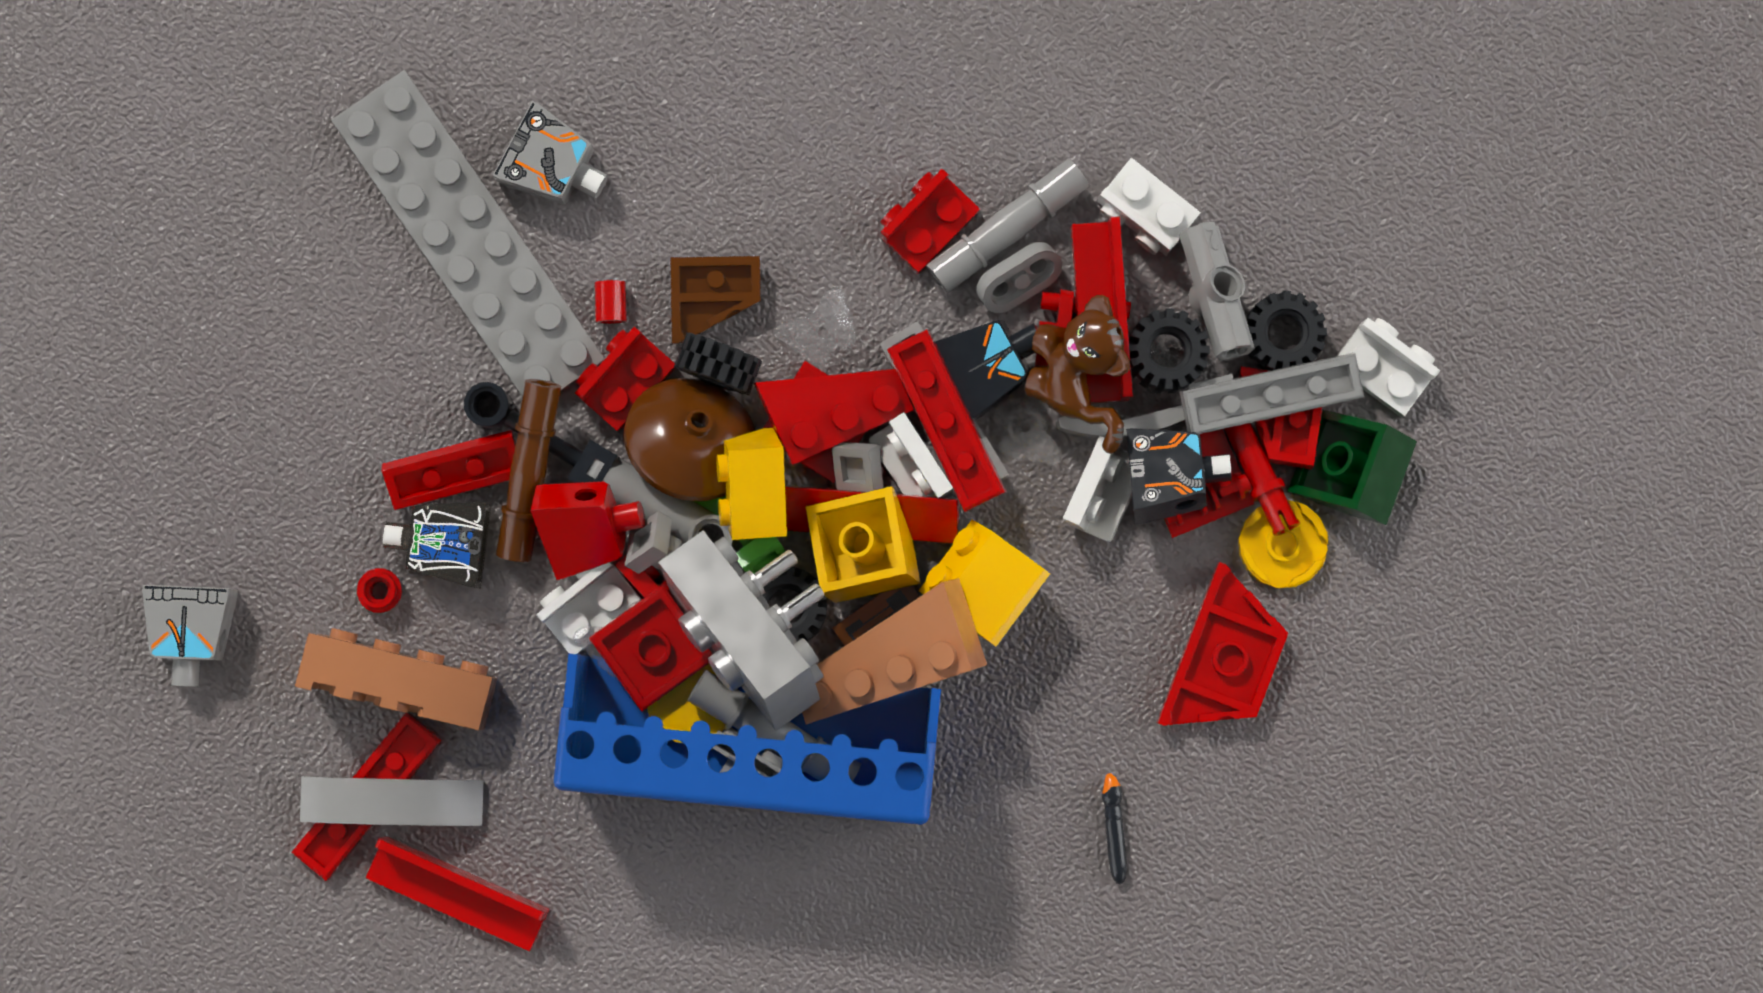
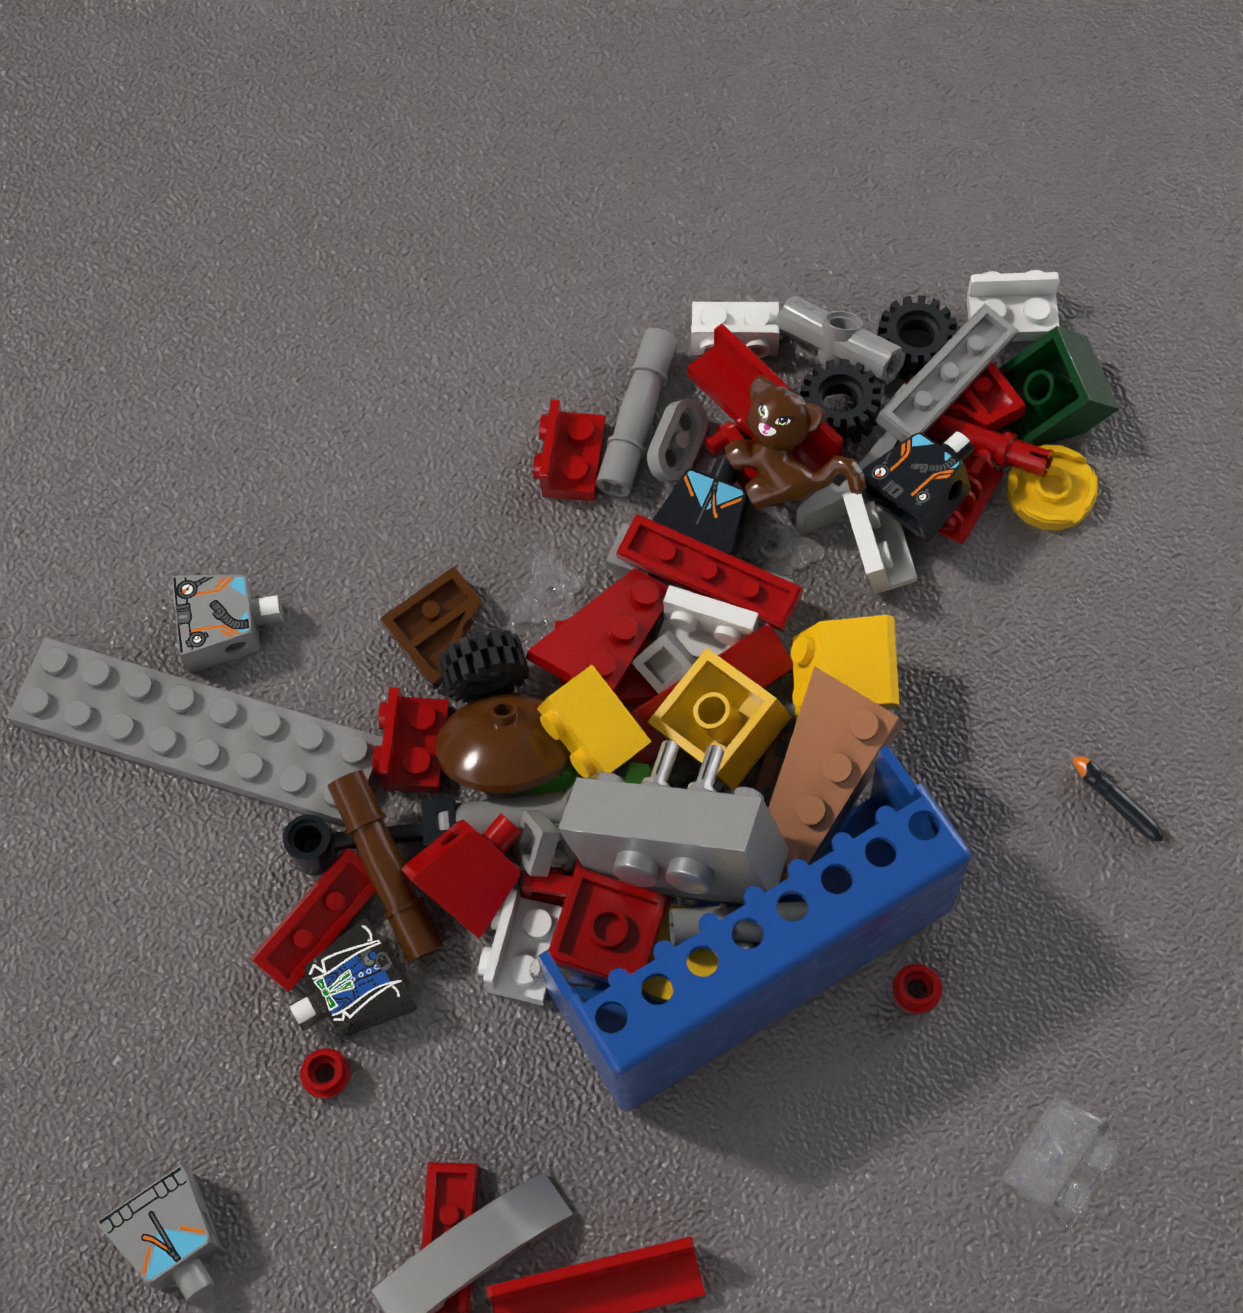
camera: 30 degrees left, 20 degrees down
nougat wedge [295,628,498,730] -> none
red hinge [594,280,627,324] -> none
red wing [1156,562,1288,726] -> none
none -> red plate [892,964,942,1014]

